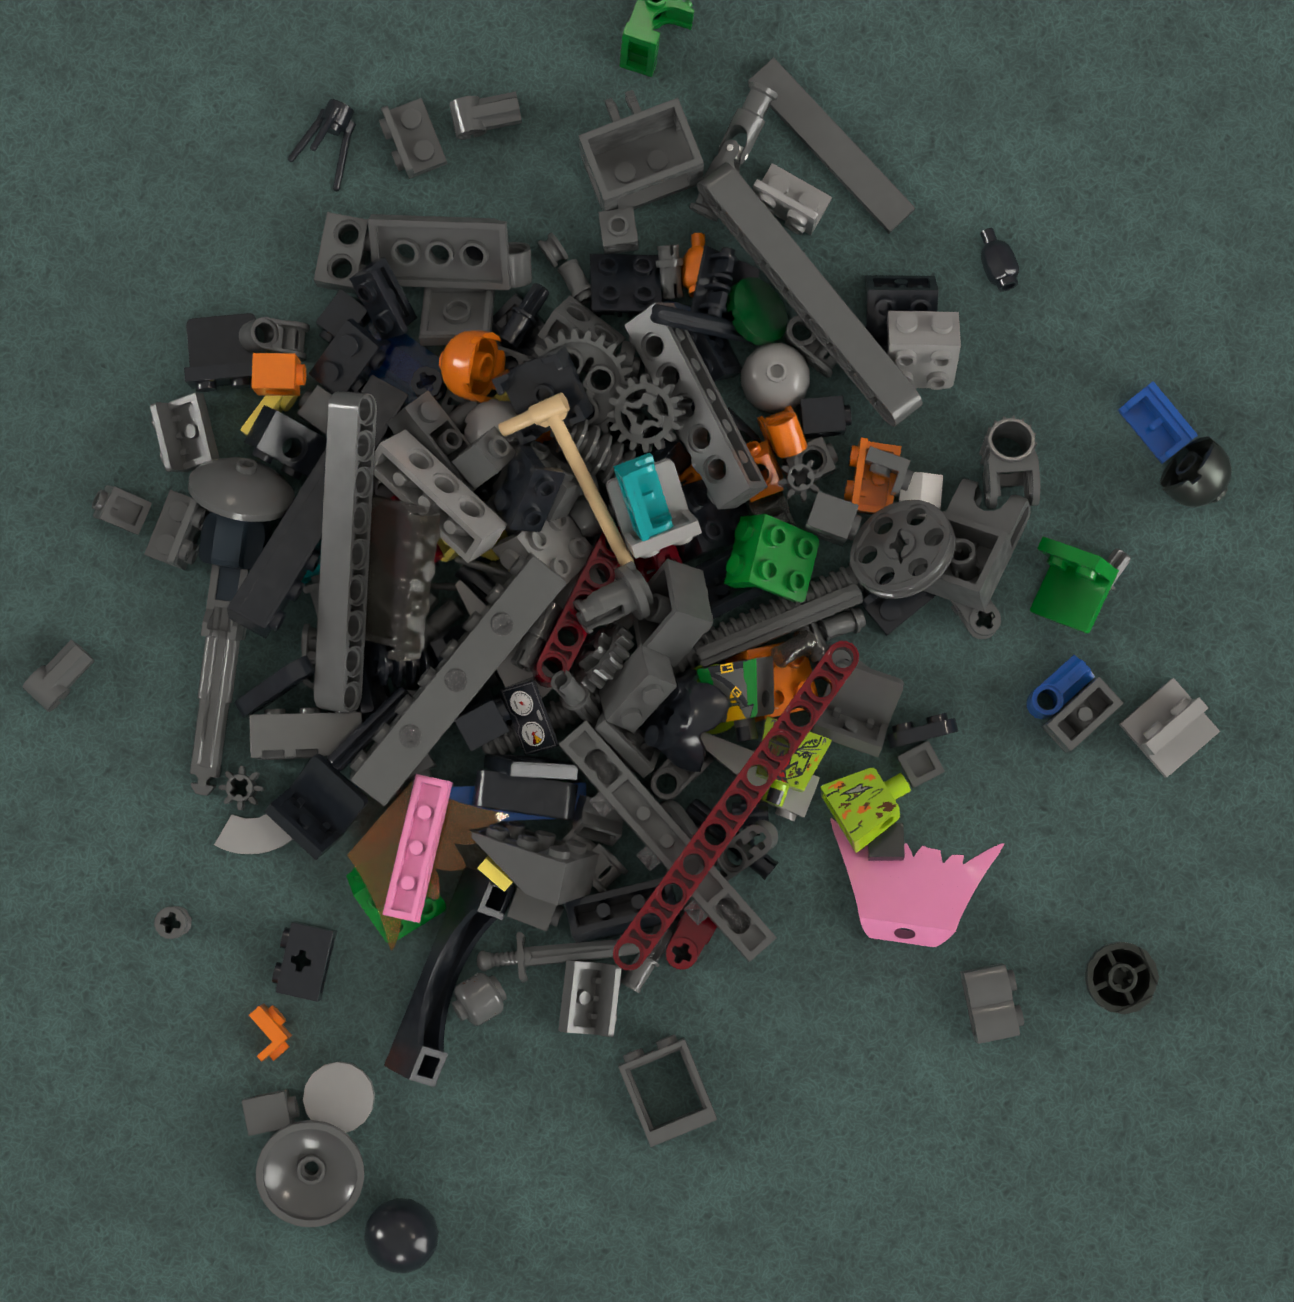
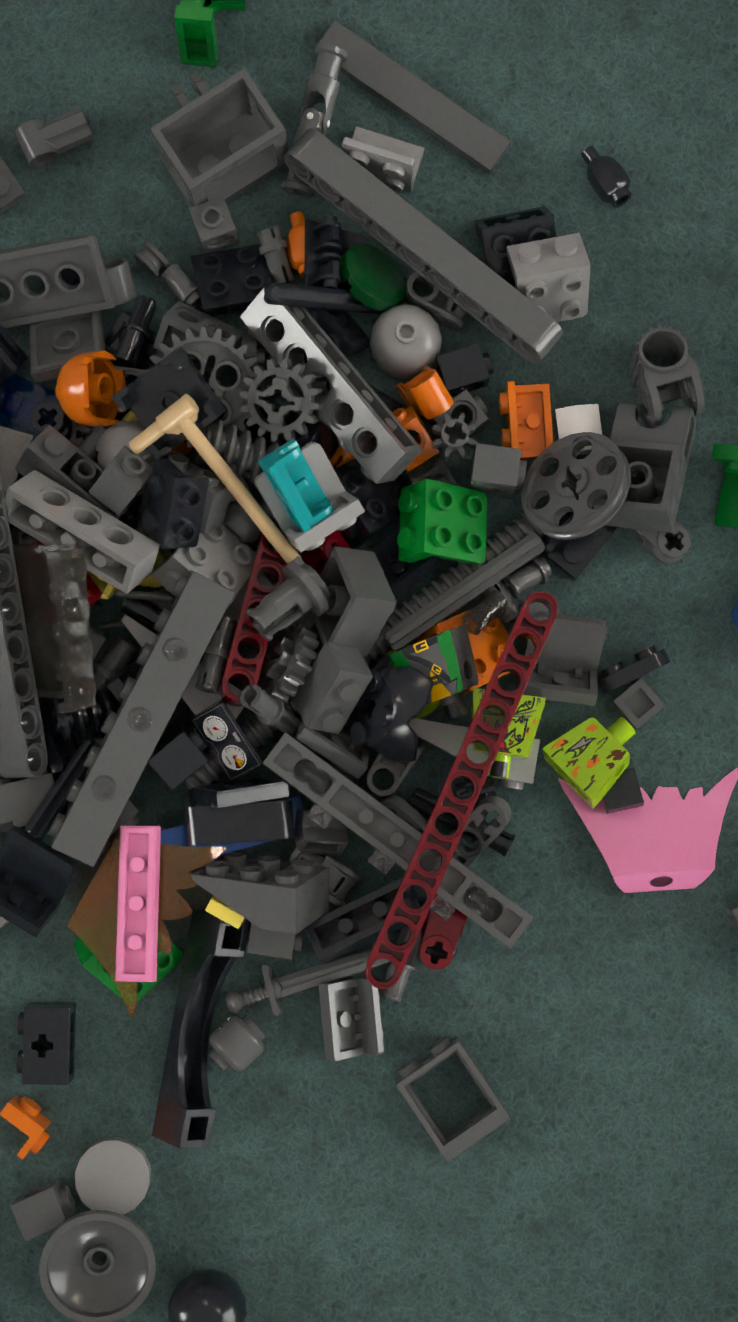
camera: 15 degrees left, 0 degrees up
dark grey bracket [865,446,914,496] -> none

